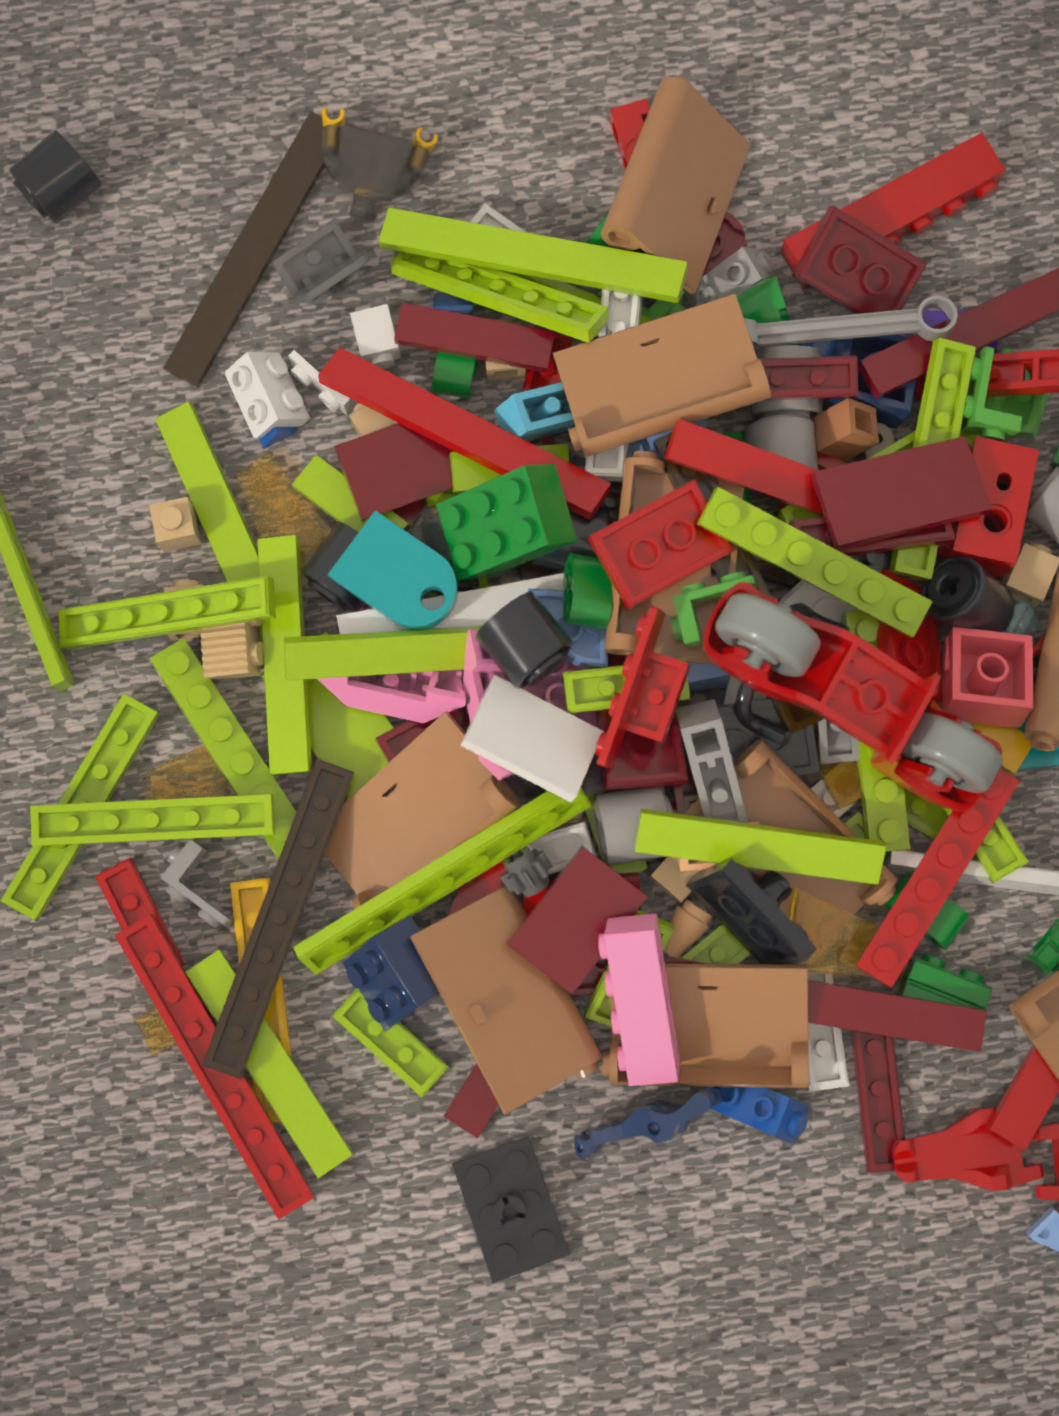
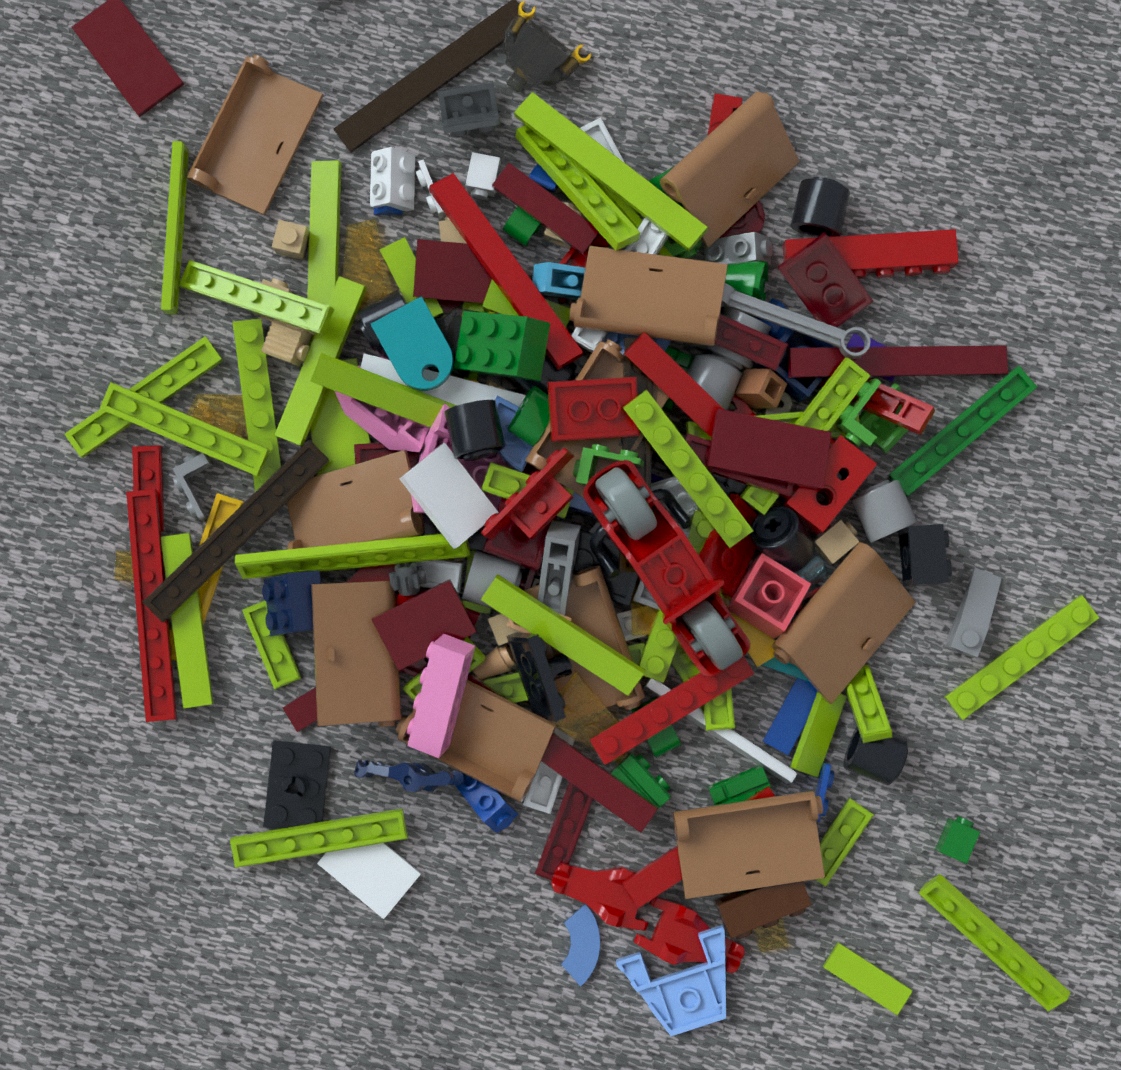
camera: 20 degrees right, 5 degrees up
none -> medium nougat door [186,54,324,216]
none -> lime tile [230,808,408,868]
none -> white tile [317,843,421,919]
none -> medium blue tile [561,904,600,987]
none -> black piece [790,177,850,237]

